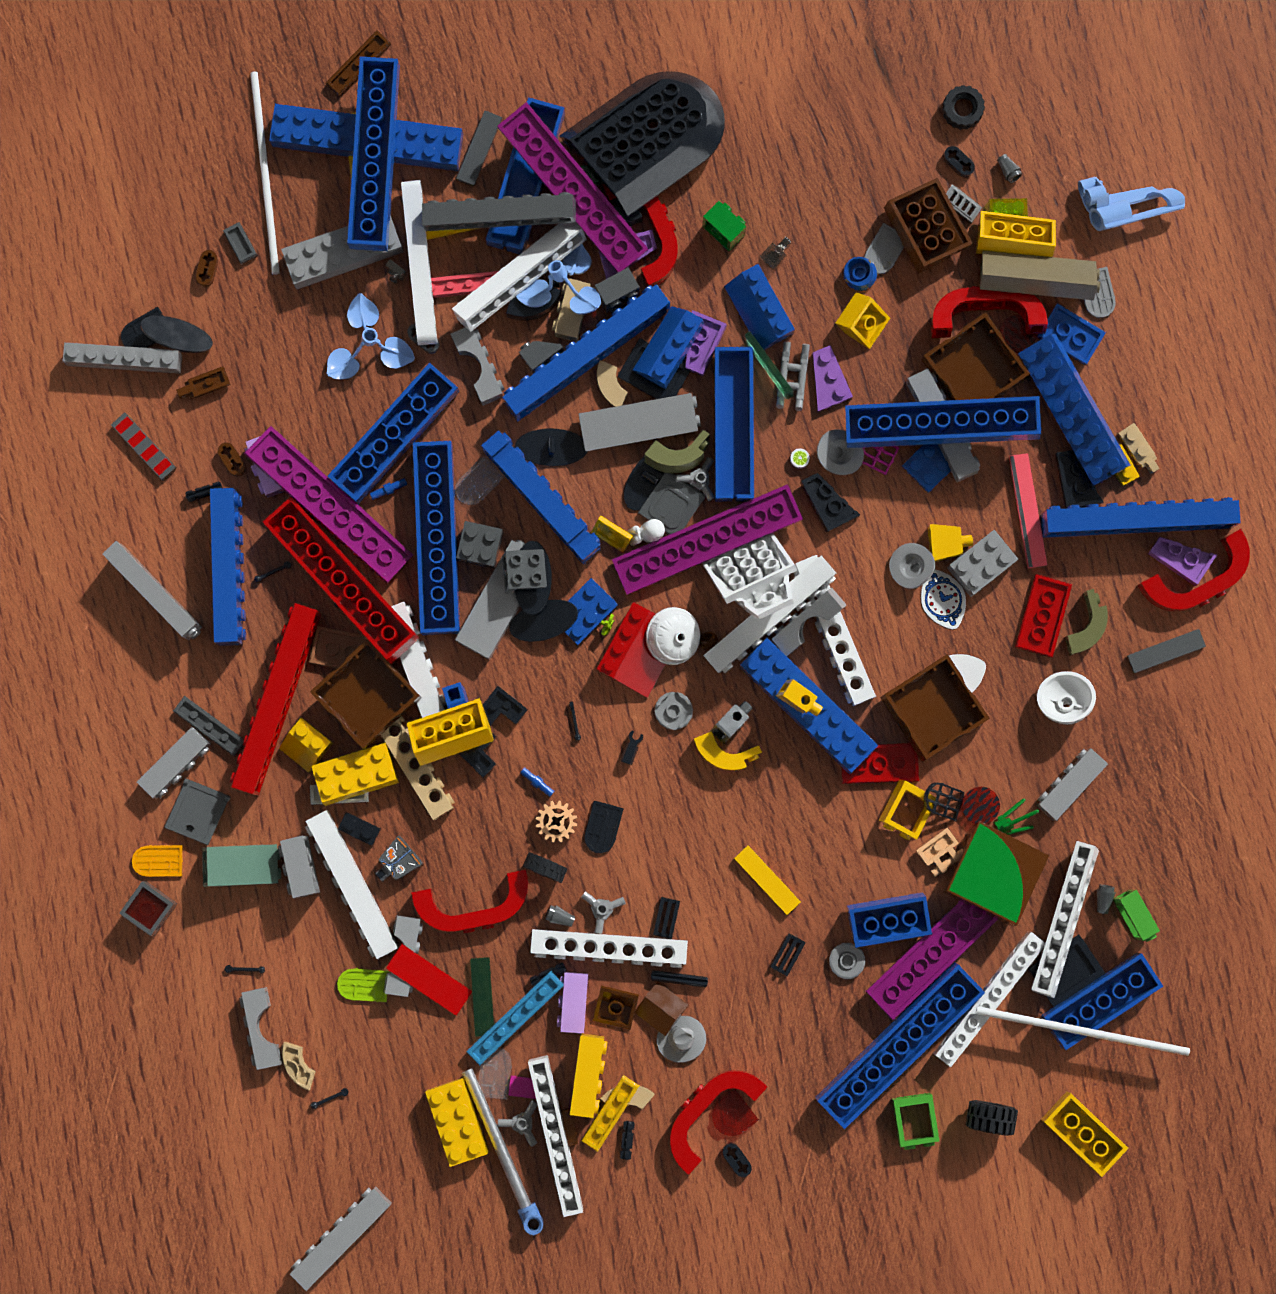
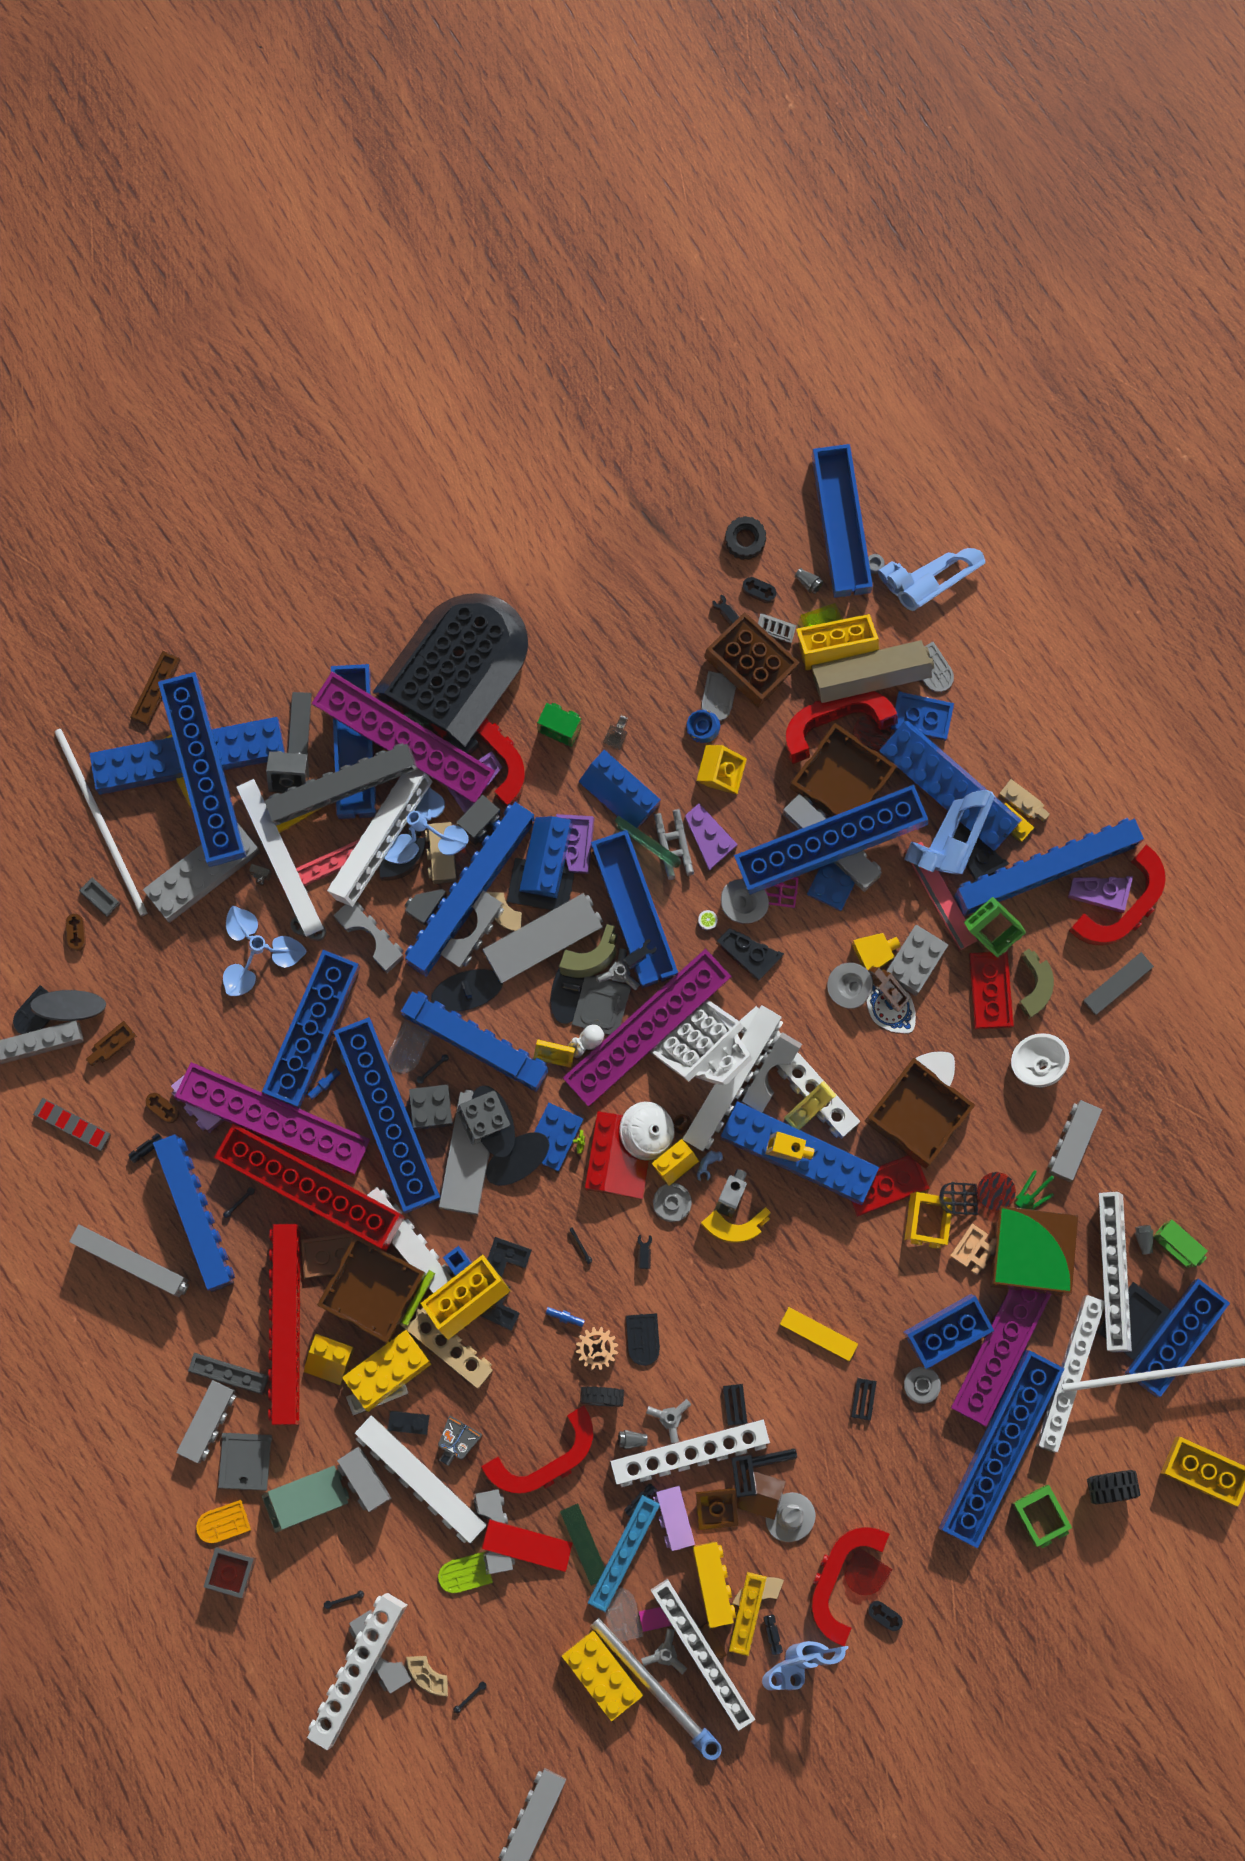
camera: 20 degrees left, 5 degrees down
none -> dark grey brick [266,751,309,793]
none -> white brick [307,1593,407,1750]
none -> lime bar [401,1270,436,1326]
none -> black hinge [416,1054,449,1084]
none -> light grey arch [440,890,504,968]
none -> black bar [623,939,657,969]
none -> yellow brick [652,1139,699,1186]
none -> medium blue piece [697,1150,723,1181]
none -> black bar [712,594,739,626]
none -> black tile [732,1455,757,1498]
none -> light blue panel [762,1641,848,1690]
none -> light yellow tile [784,1081,837,1130]
none -> blue piece [811,444,873,598]
none -> light grey tile [868,554,884,574]
none -> reddish brown hinge [868,966,911,1012]
none -> light blue panel [904,790,995,874]
none -> bright green window [964,897,1026,958]

